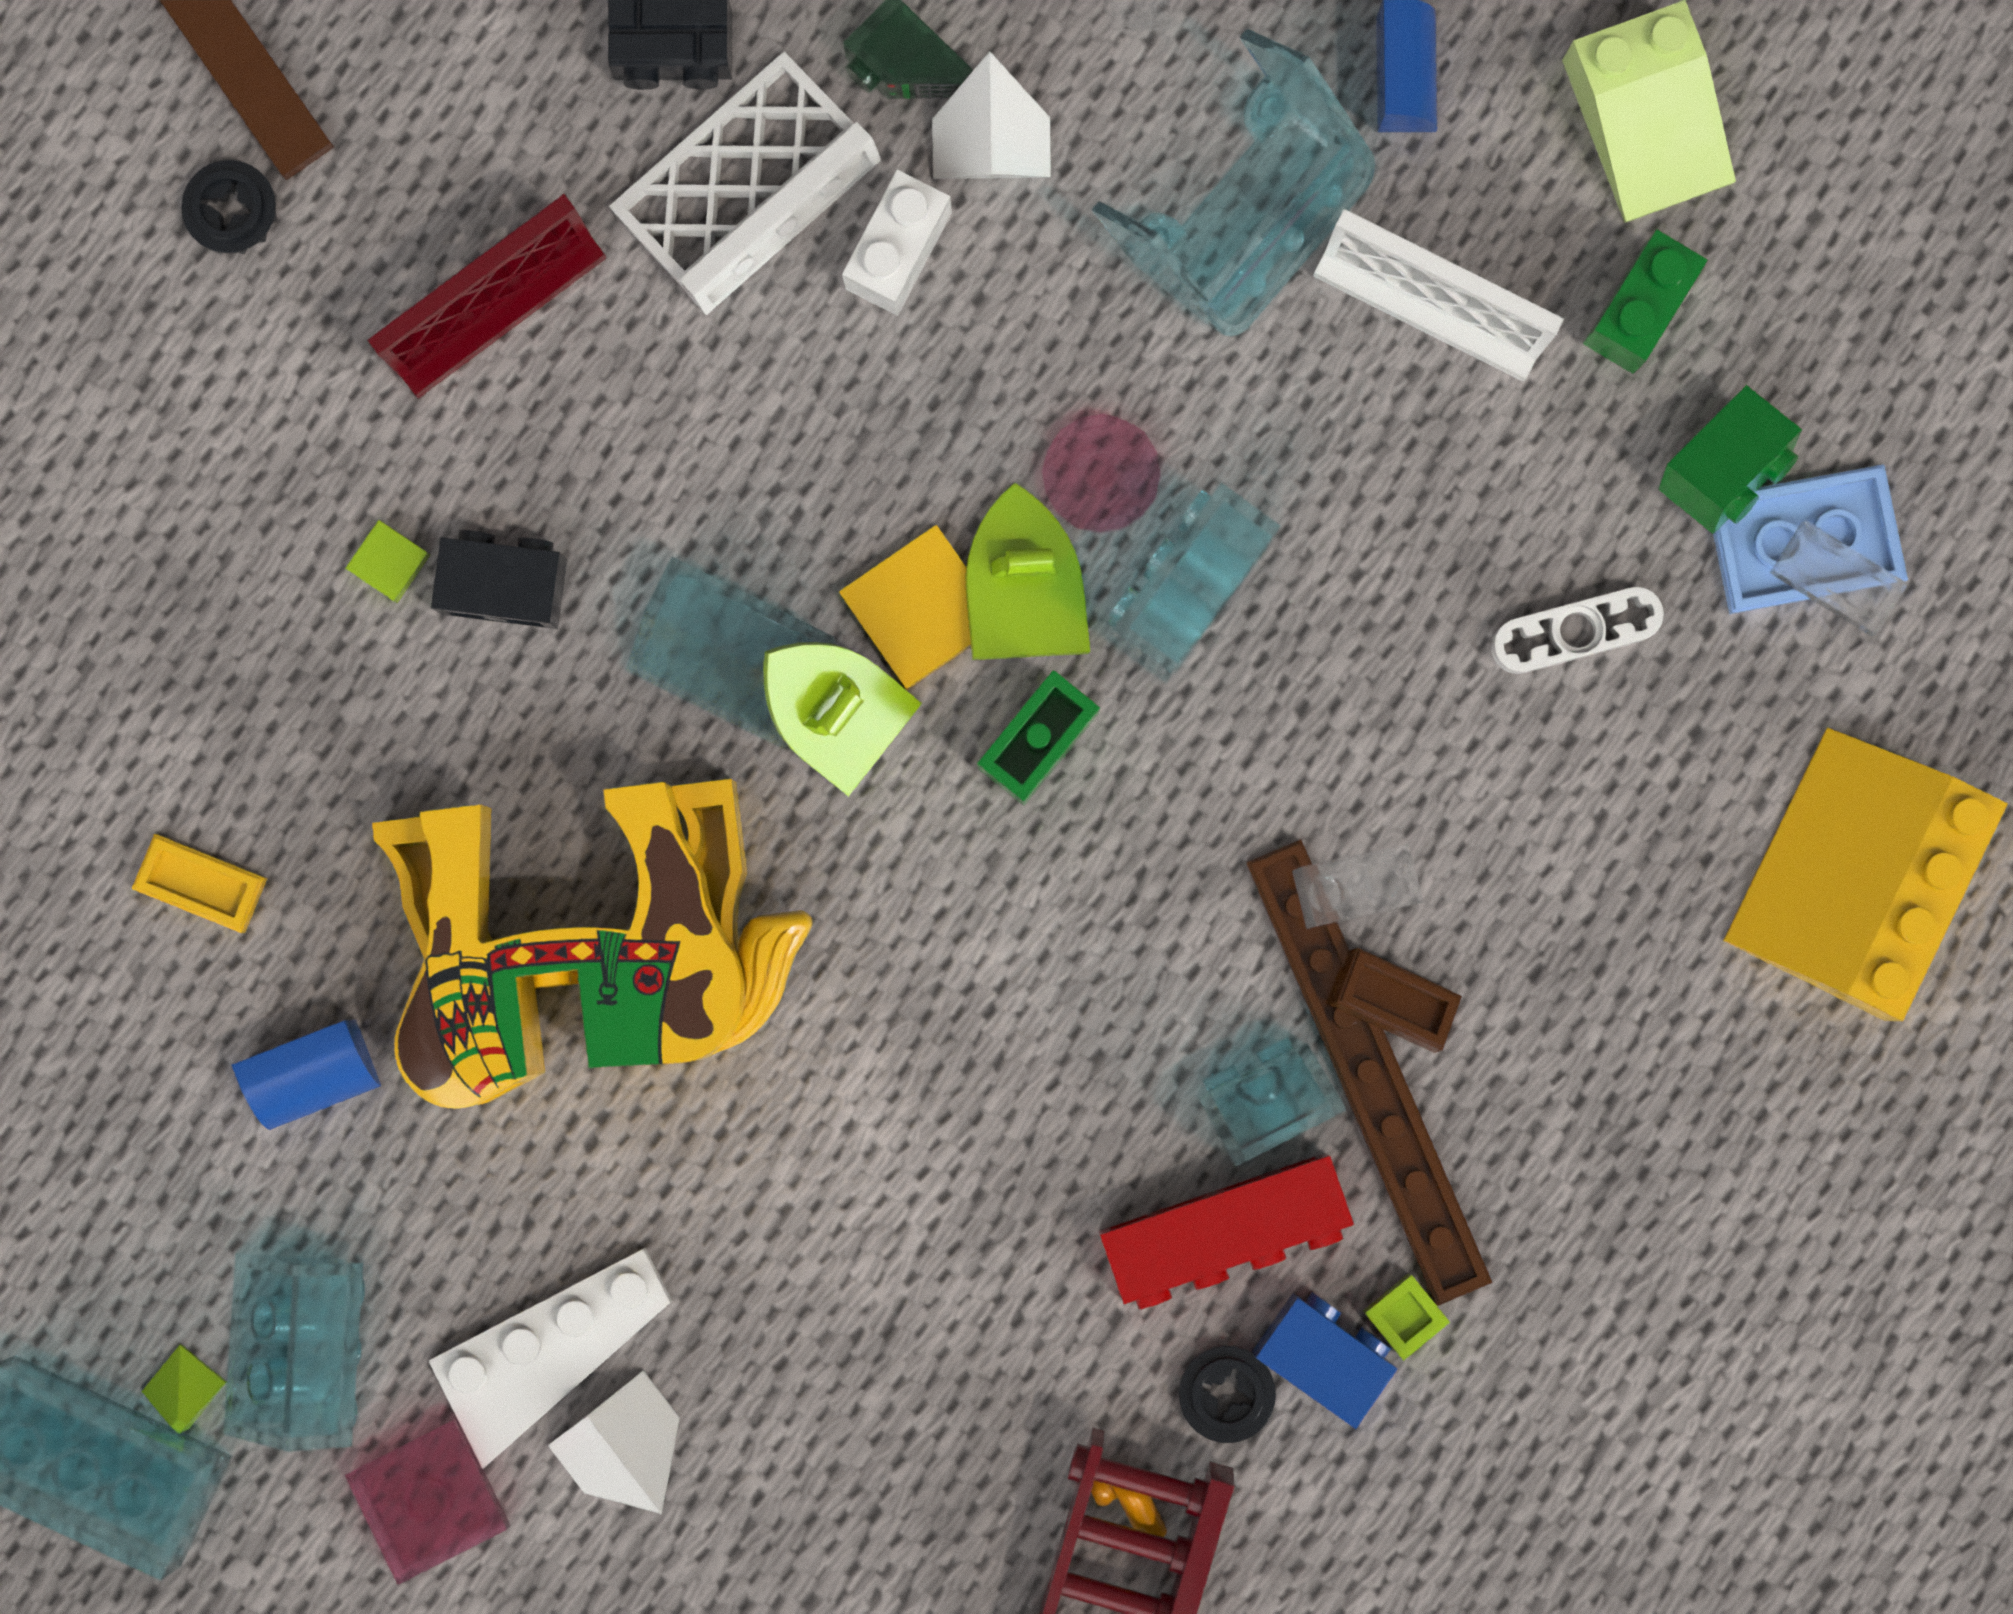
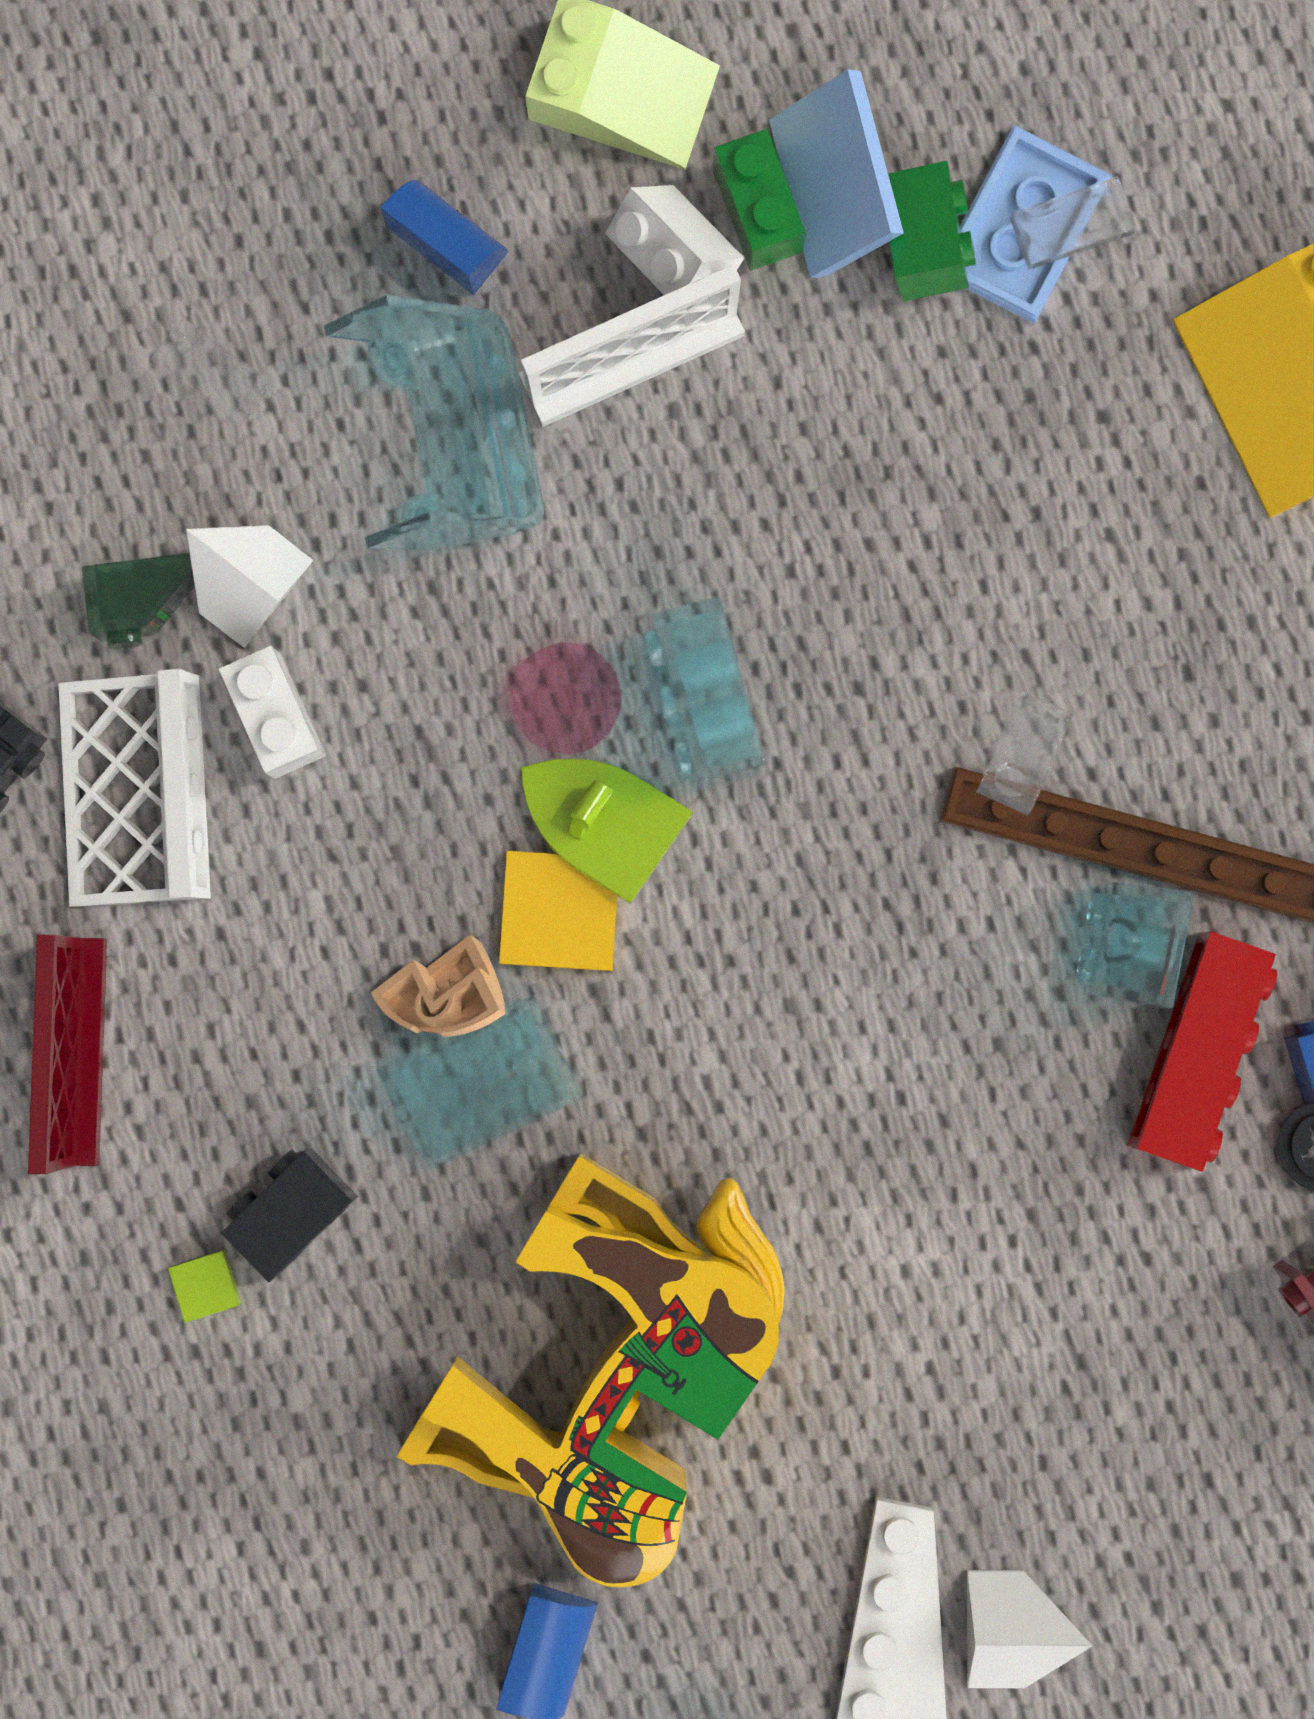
camera: 60 degrees left, 0 degrees up
yellow tile [131,834,268,933] -> none
shield [763,642,922,797] -> none
green brick [977,670,1101,806] -> none
reddish brown tile [1329,948,1462,1053] -> none
white beam [1491,587,1664,674] -> none
none -> light nougat brick [371,935,506,1037]
none -> white brick [605,185,744,295]
none -> light blue tile [769,69,904,278]

